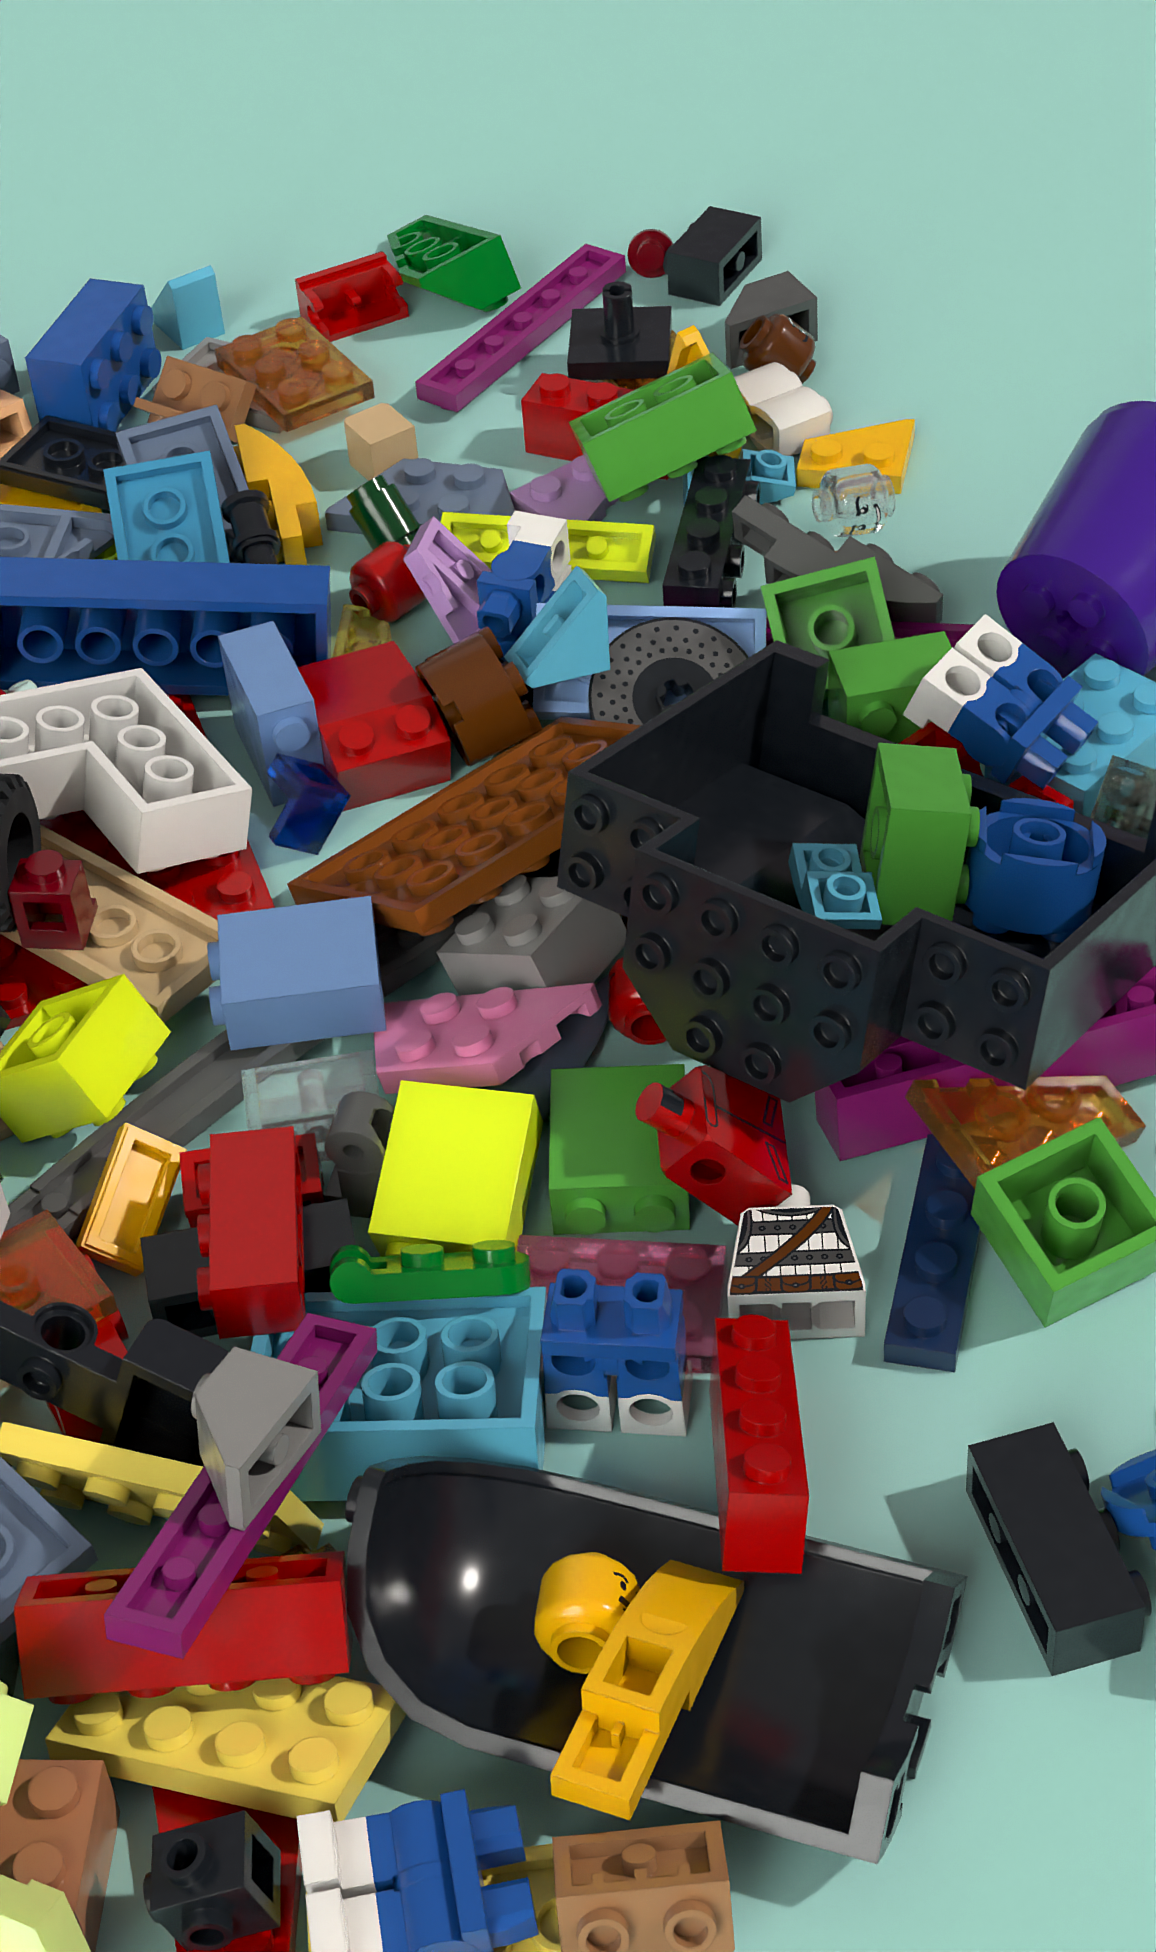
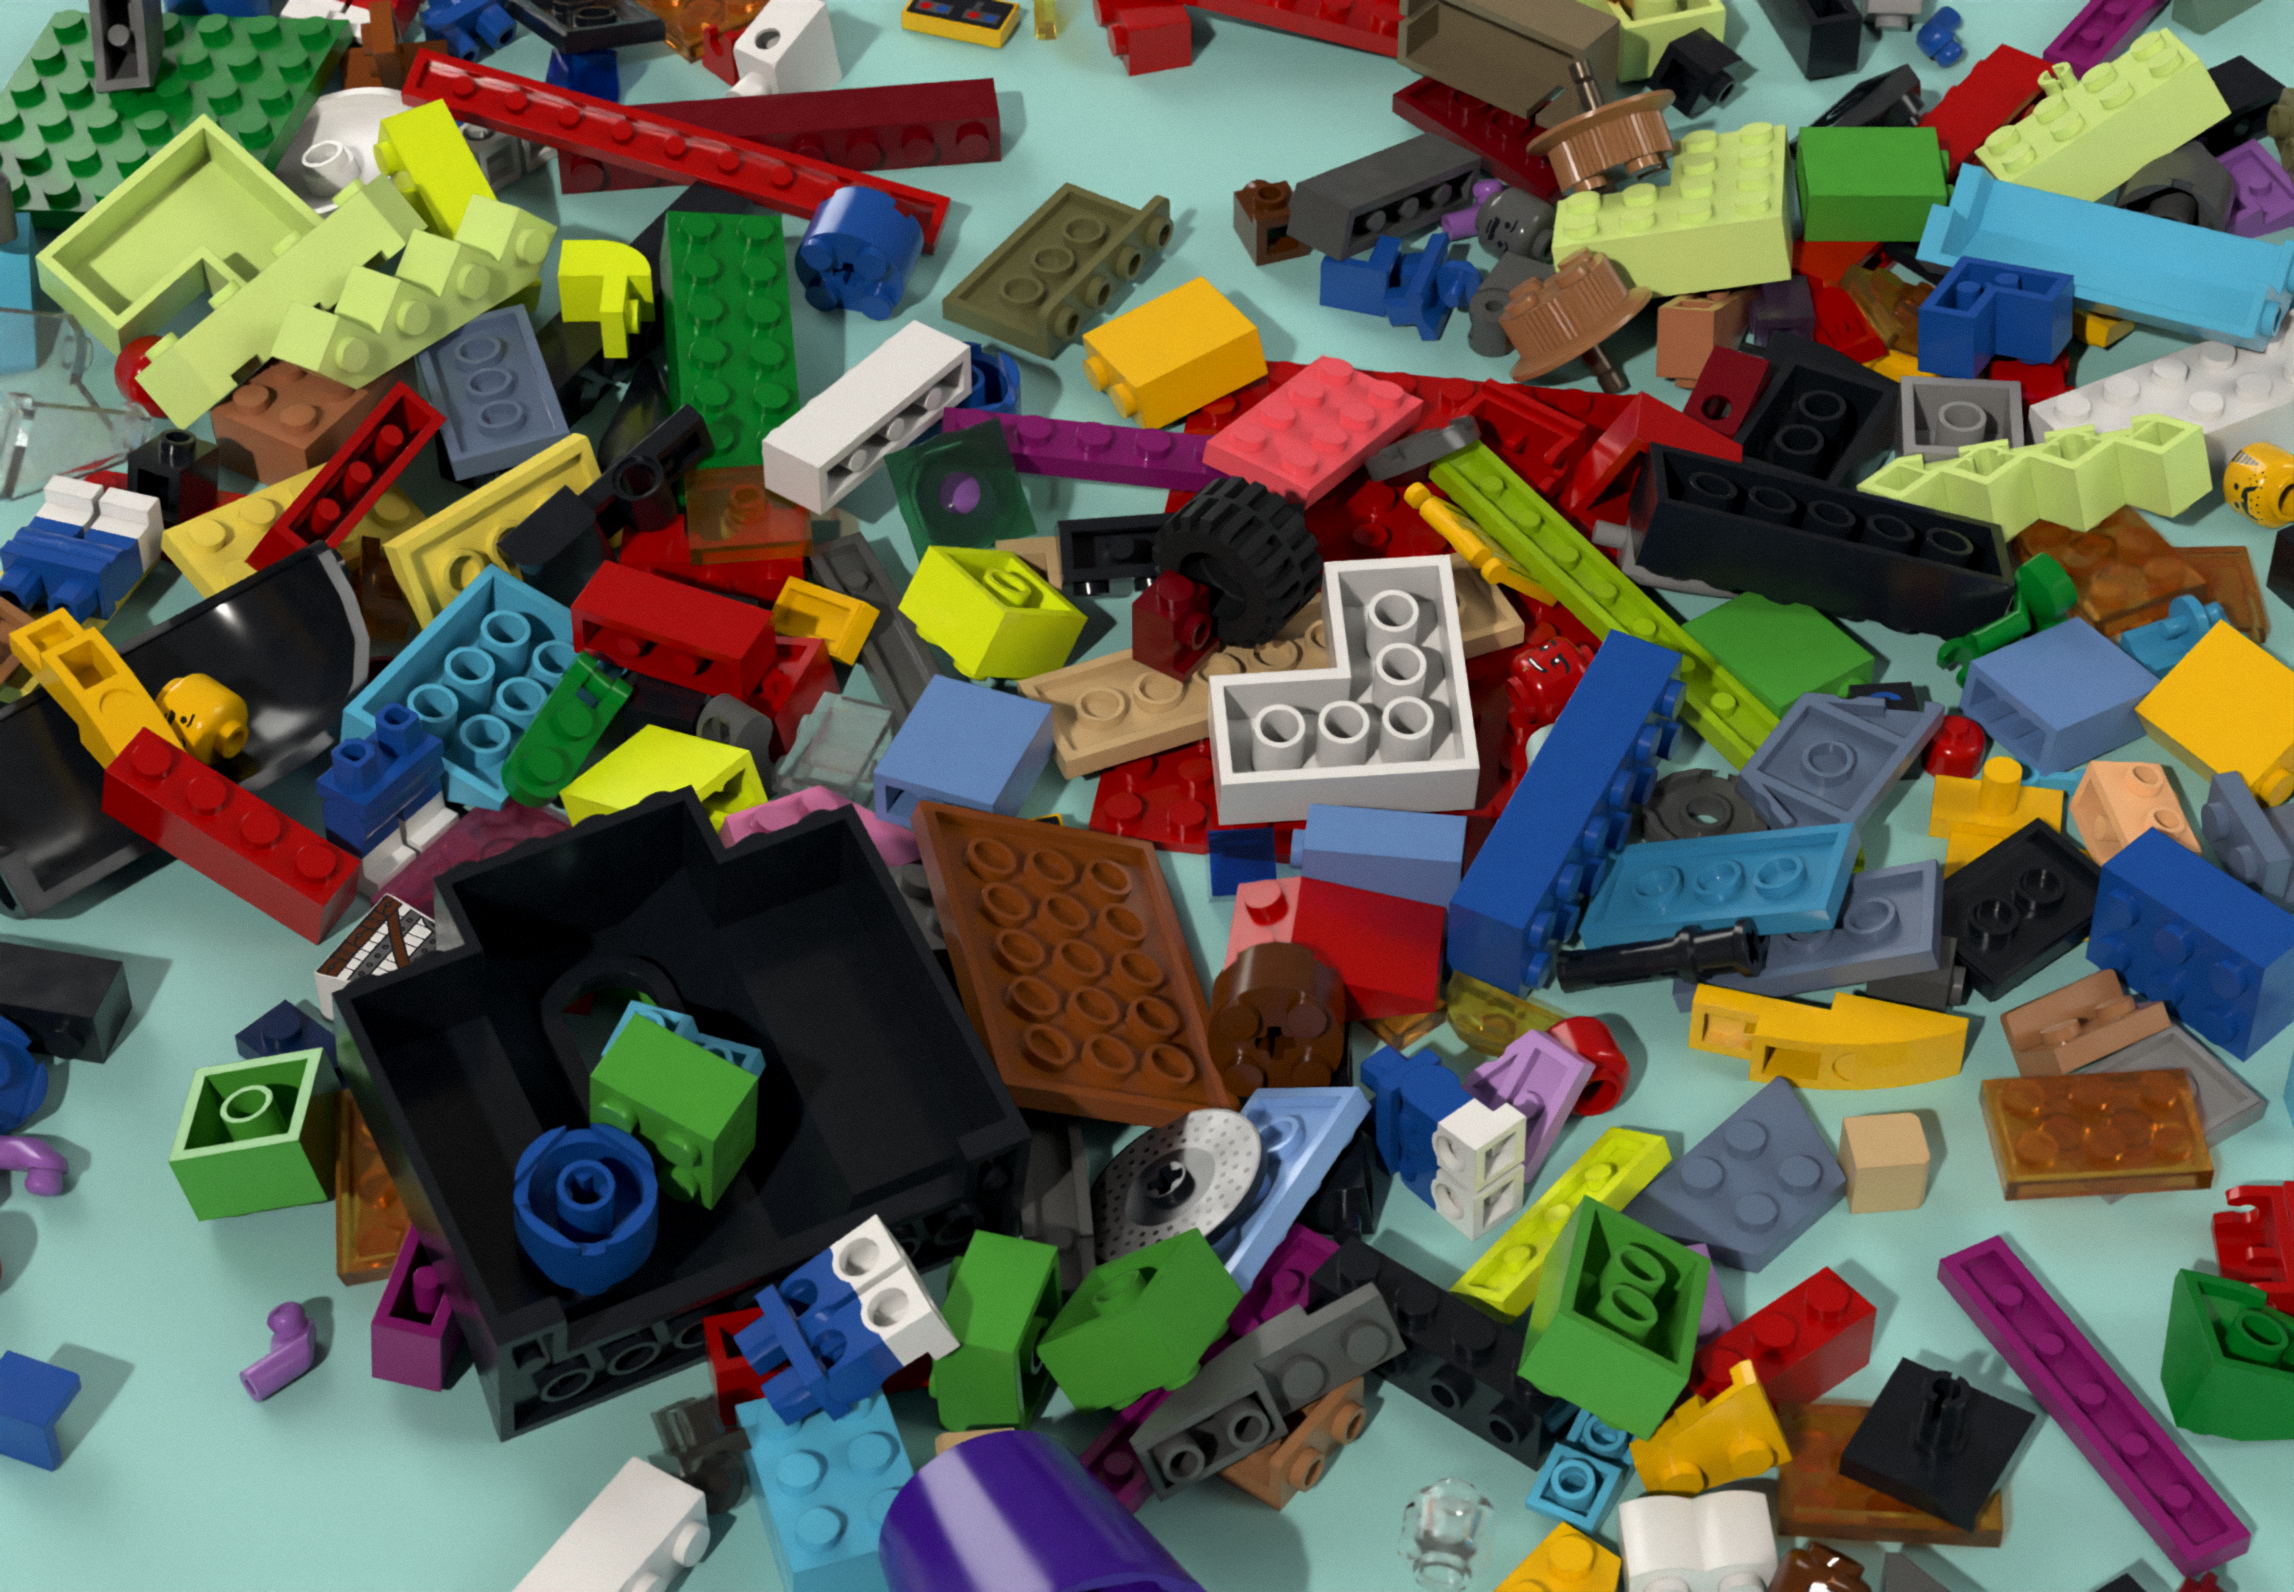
camera: 115 degrees right, 0 degrees up
magenta plate [104,1313,377,1659] -> none
light grey slope [191,1346,321,1531] -> none
dark green brick [346,475,420,550] -> none
medium azure slope [504,565,610,688] -> none

